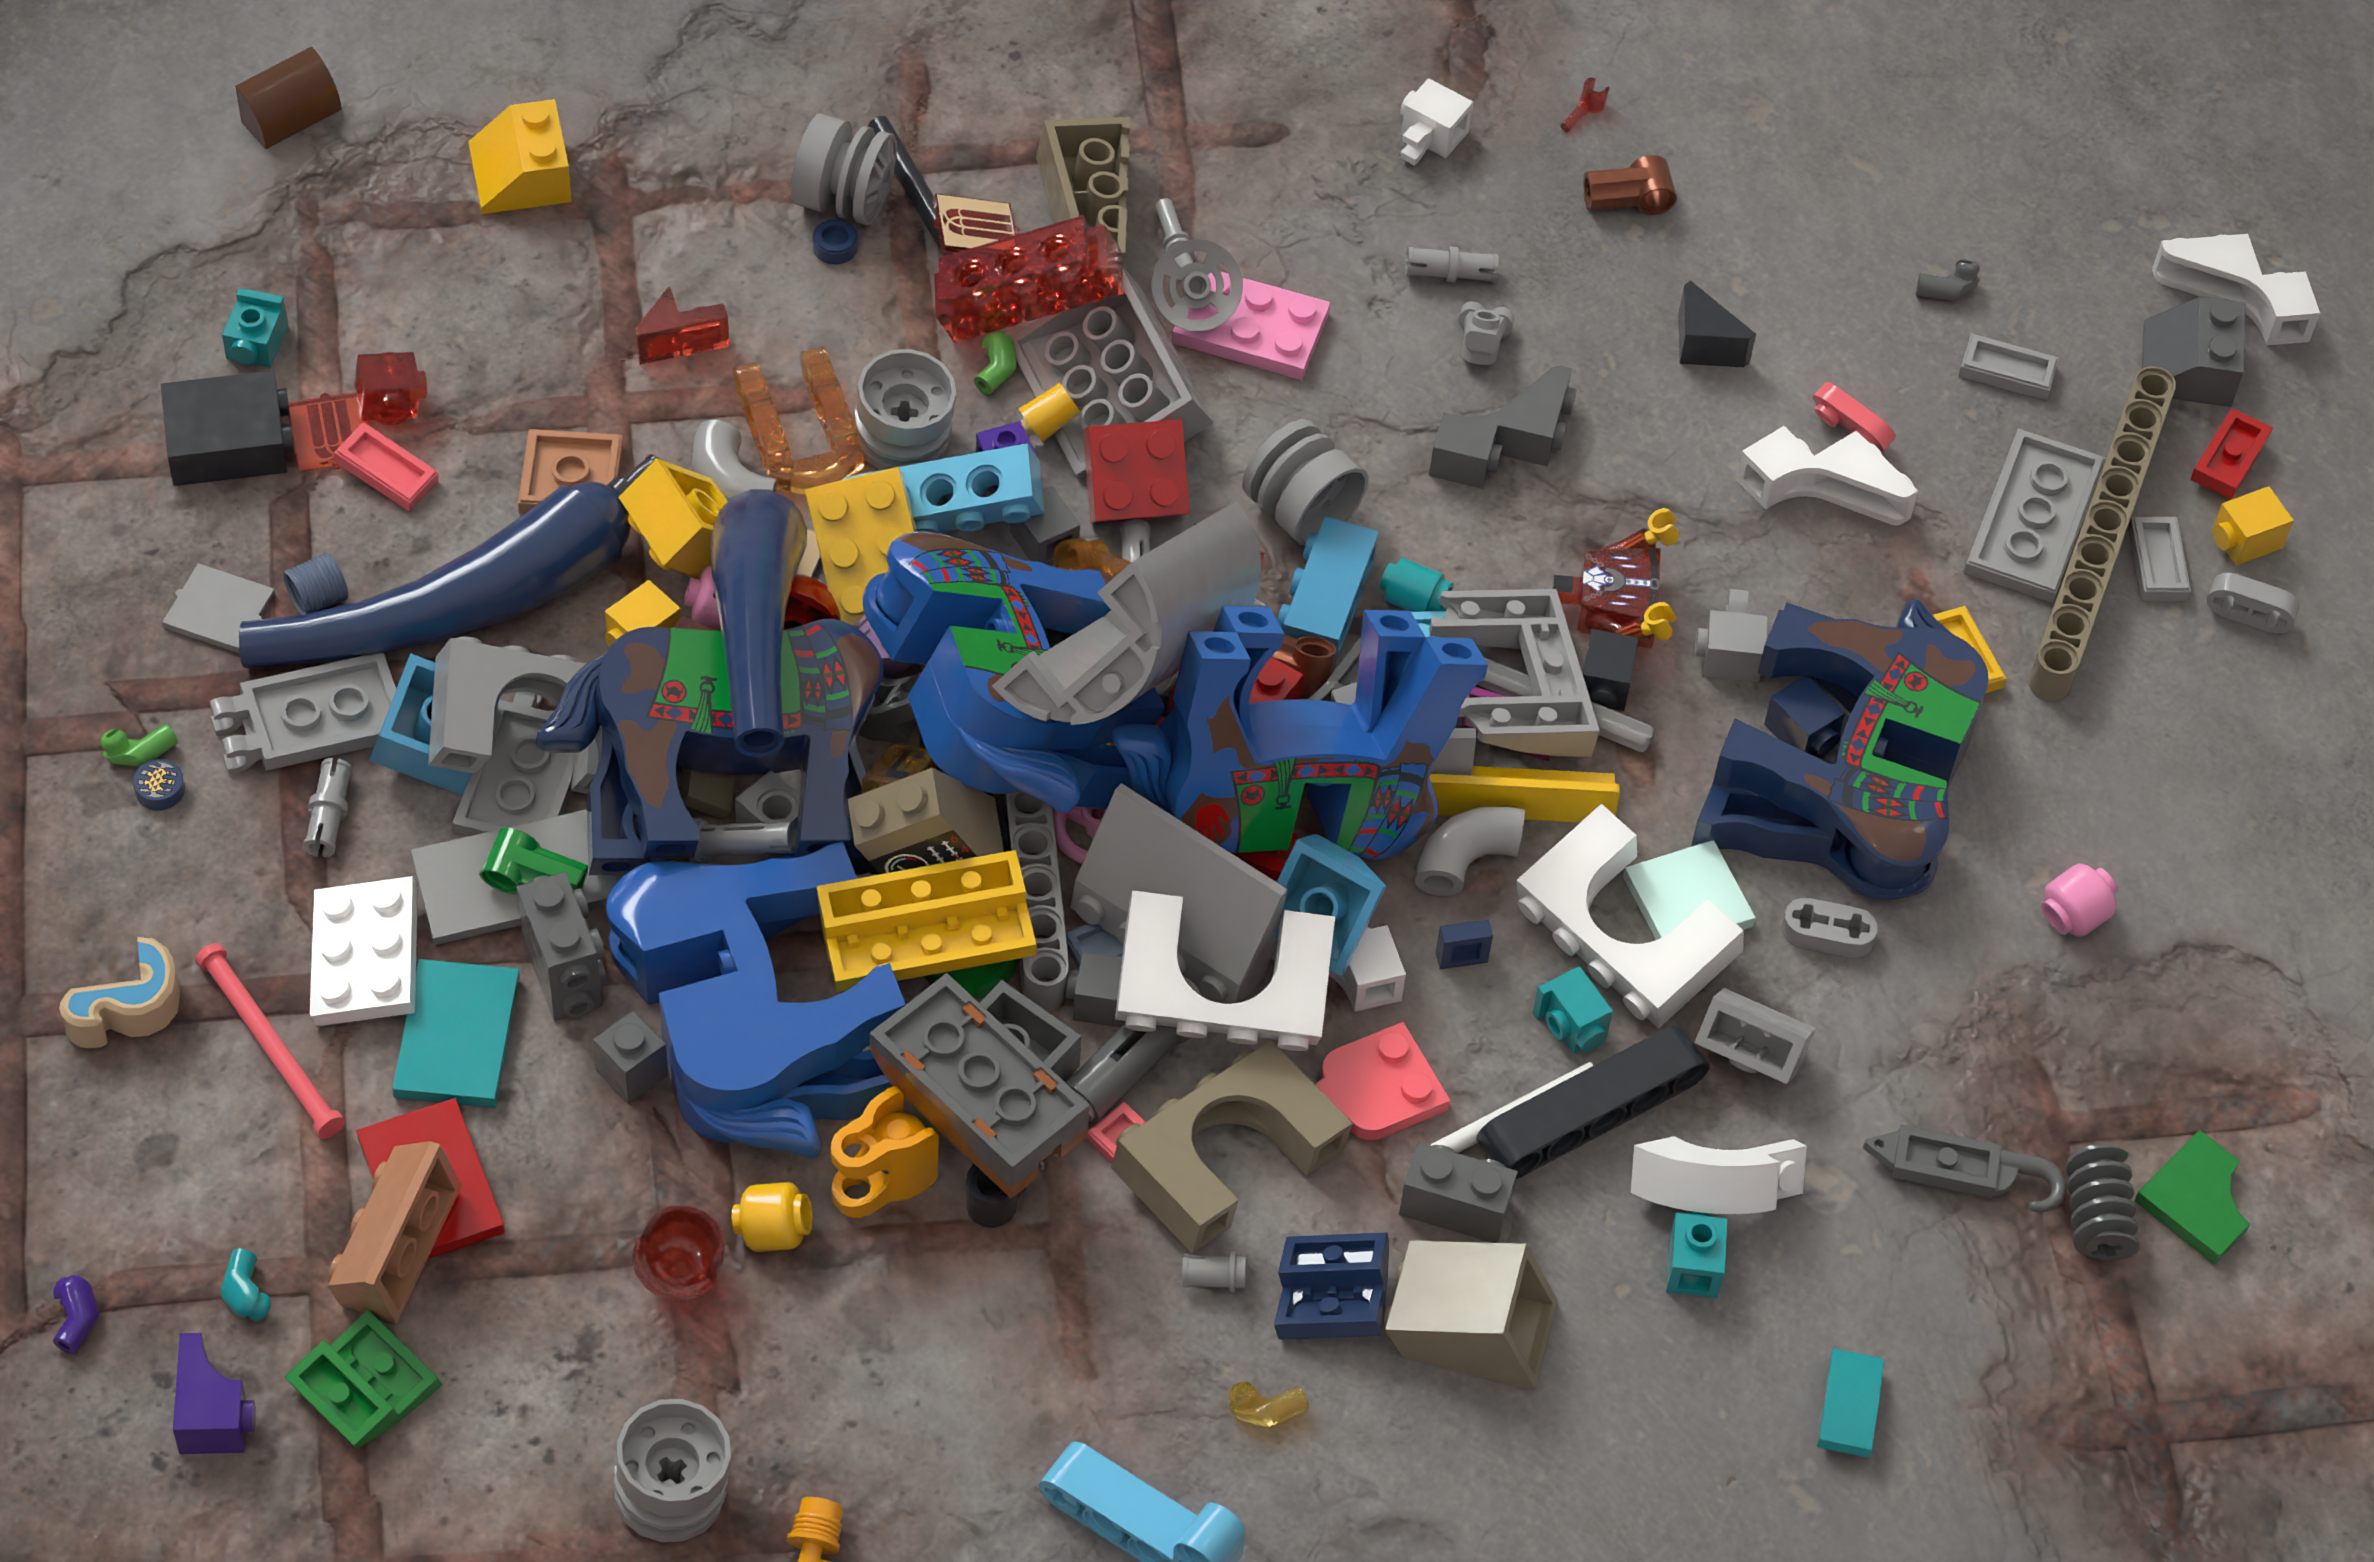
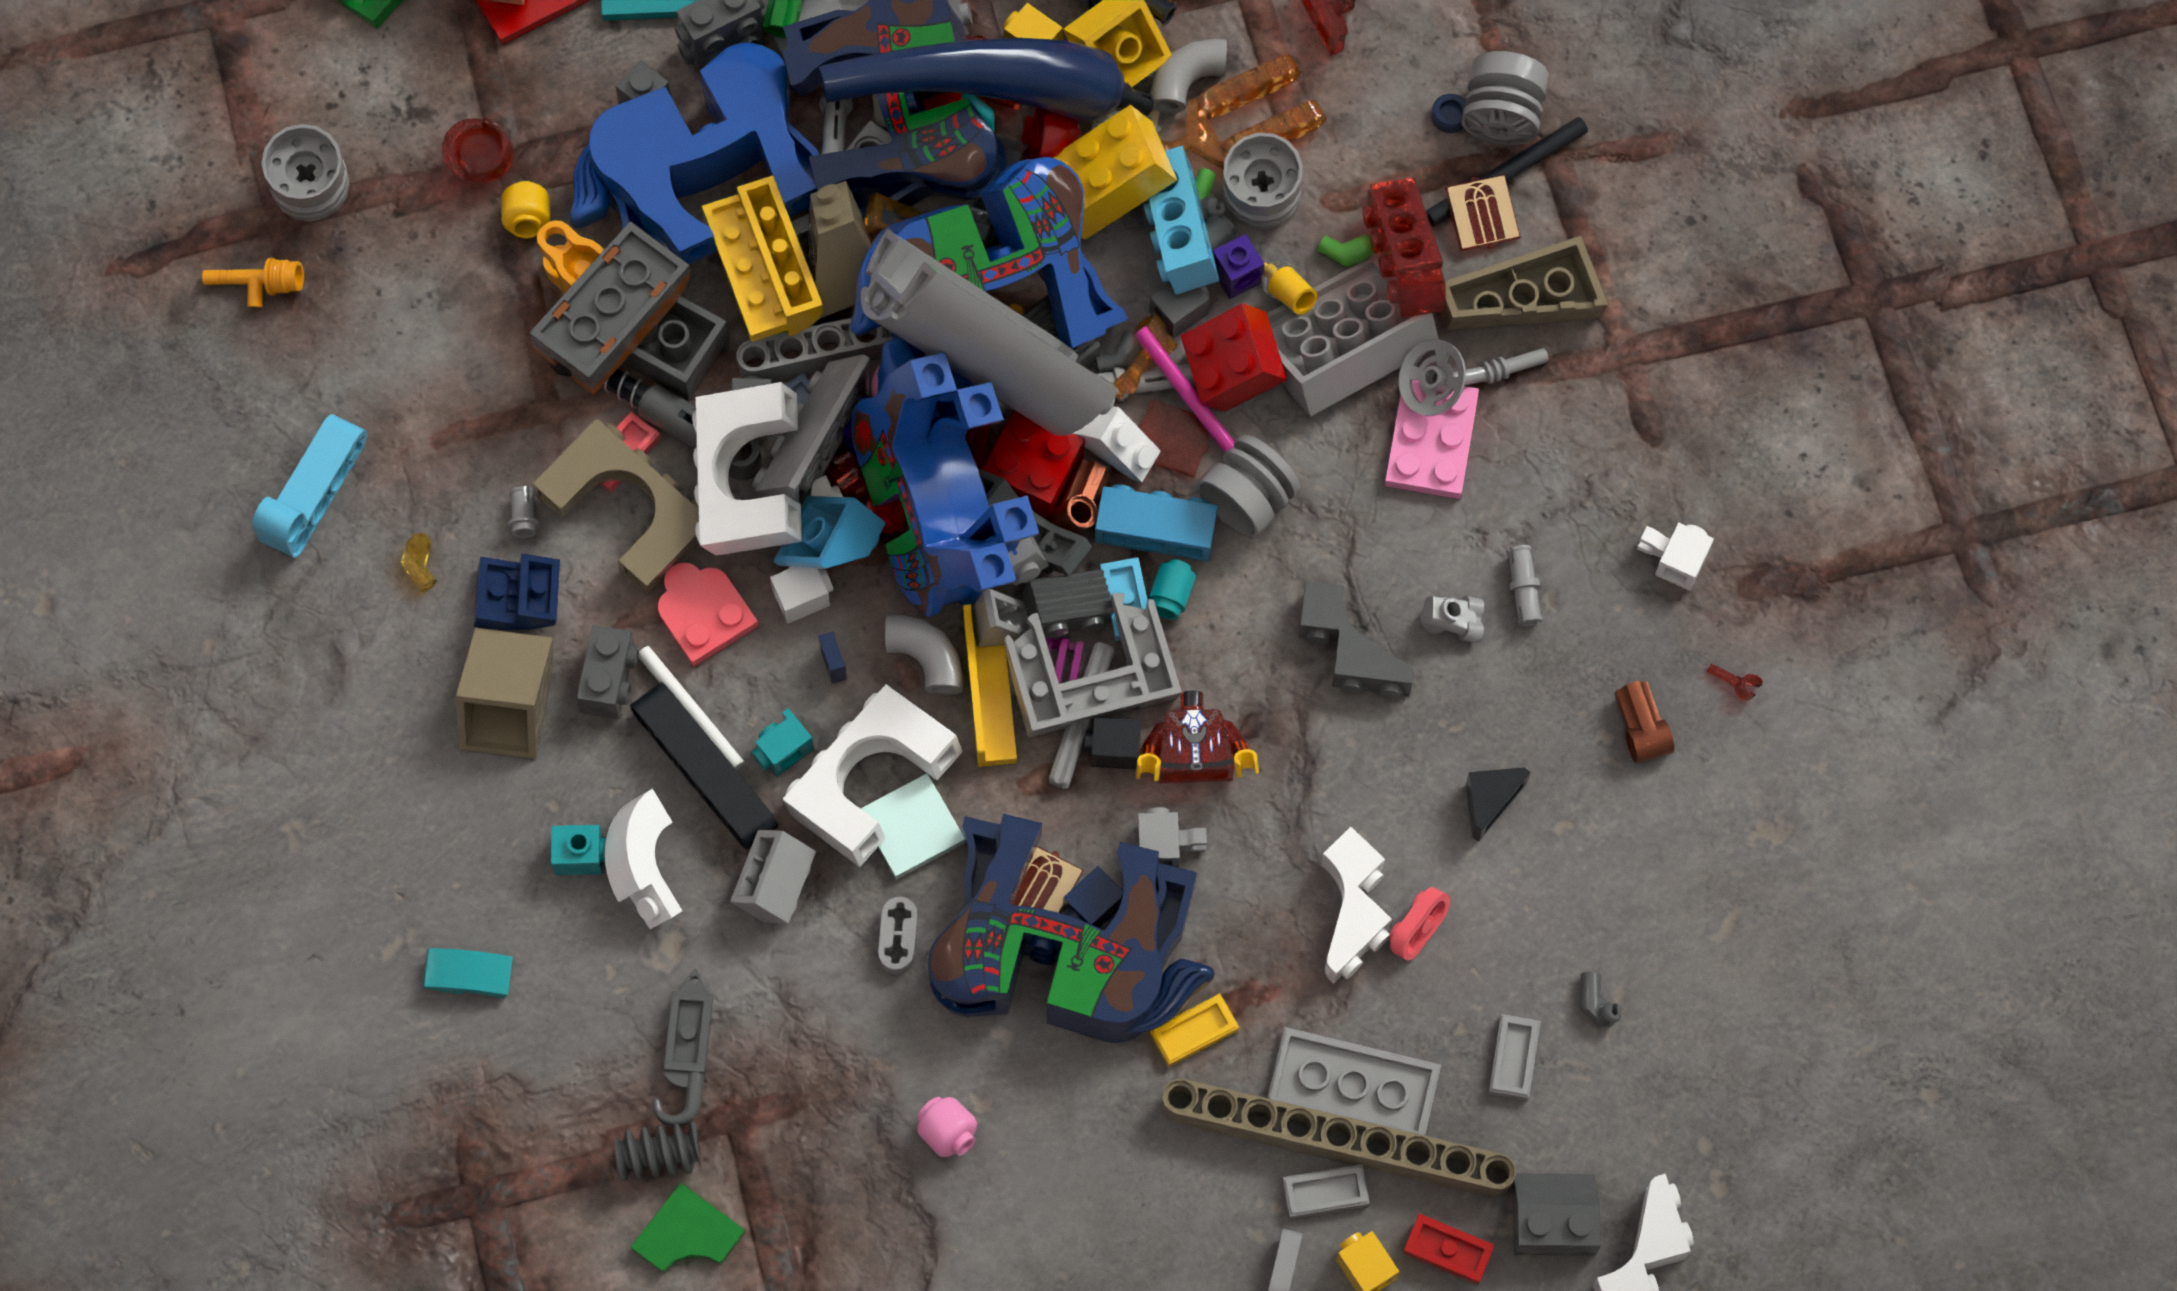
camera: 85 degrees right, 15 degrees up
none -> dark pink piece [1134,326,1235,453]

